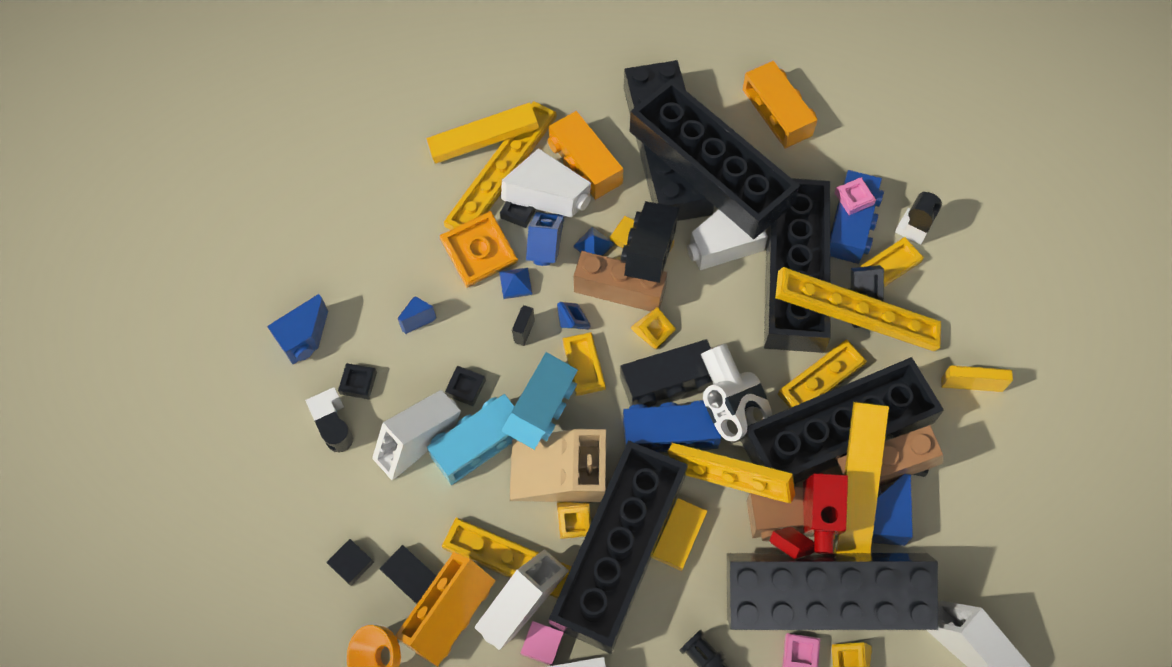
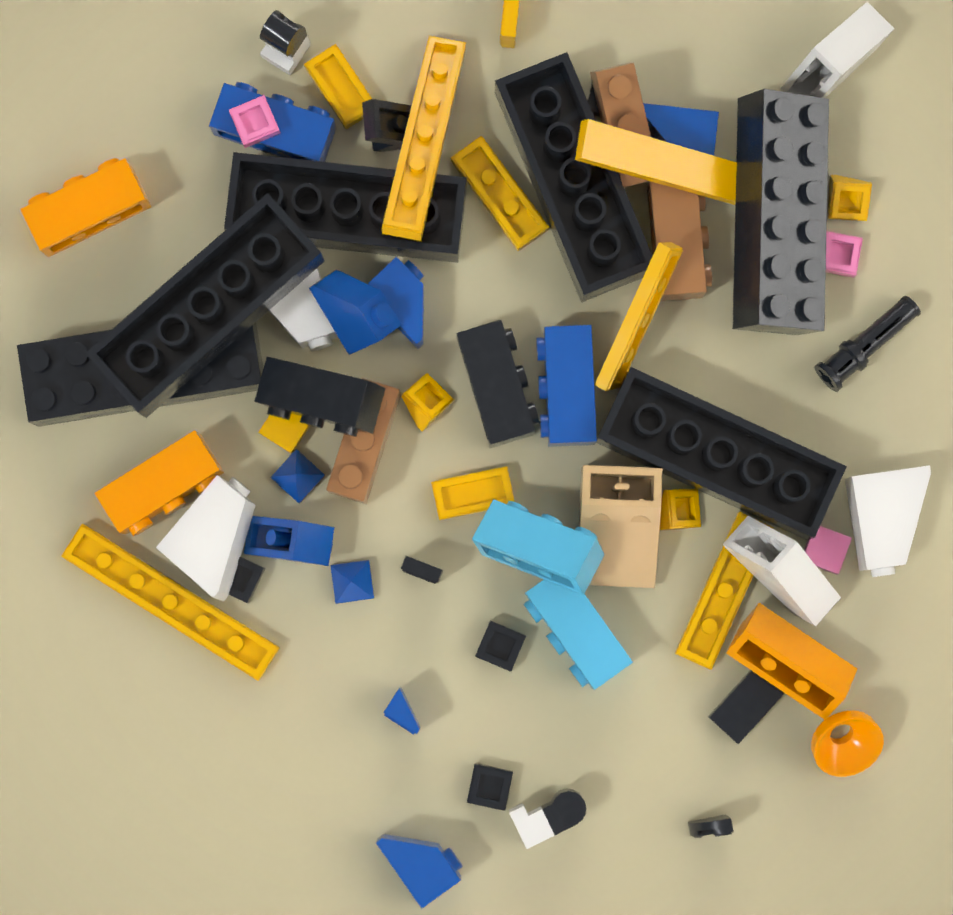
camera: 90 degrees left, 20 degrees up
black tile [326,539,374,586] -> none
white slope [372,390,461,480] -> none
yellow tile [426,102,539,164] -> none
light orange tile [439,211,518,288] -> none
blue slope [557,302,591,330] -> none
yellow tile [652,498,707,571] -> none
white connector [701,343,772,442] -> none
red tile [769,526,814,559] -> none
red torso [803,474,848,554] -> none
none -> blue slope [309,270,401,355]
none -> blue slope [368,257,424,349]
none -> black tile [688,814,734,838]

